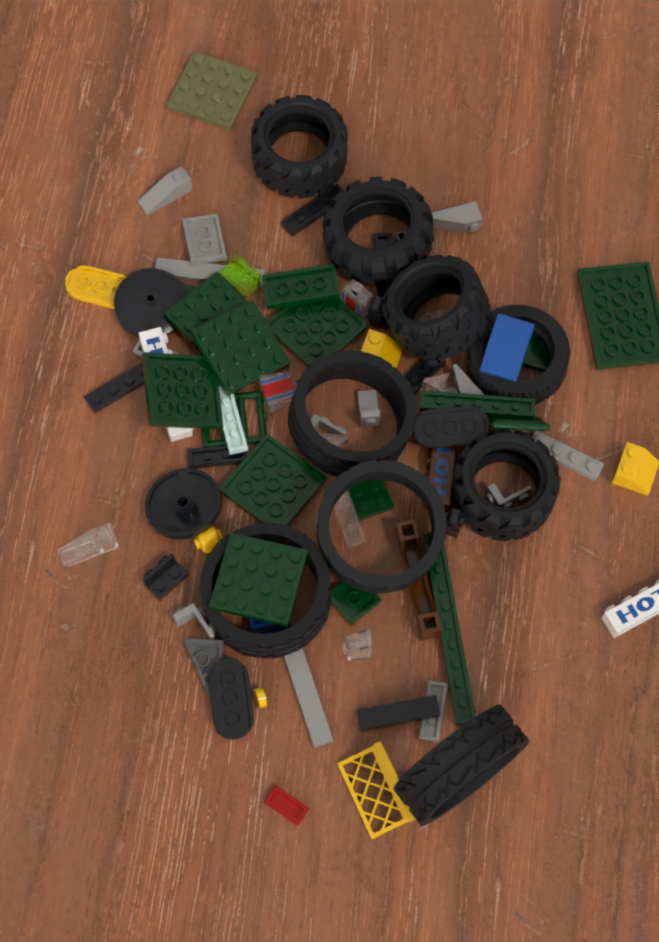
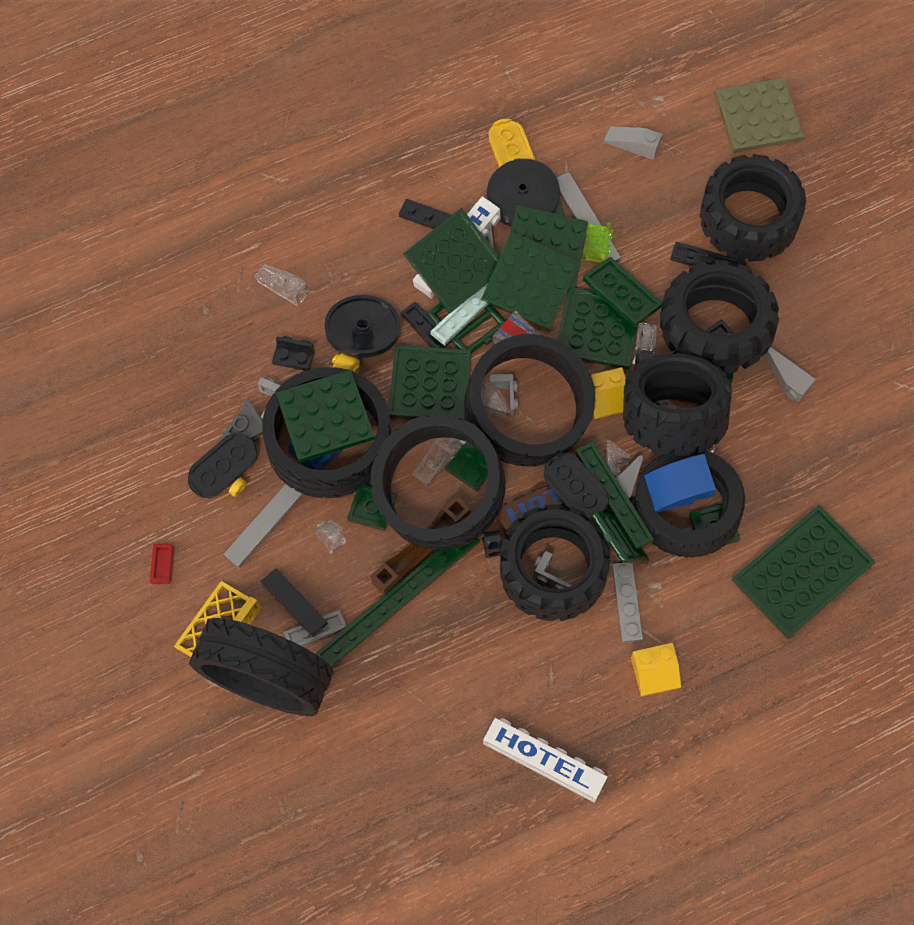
camera: 60 degrees right, 0 degrees up
light grey tile [182,213,227,266] -> none
light grey bracket [358,390,380,427] -> none
black tile [405,358,446,395] -> none

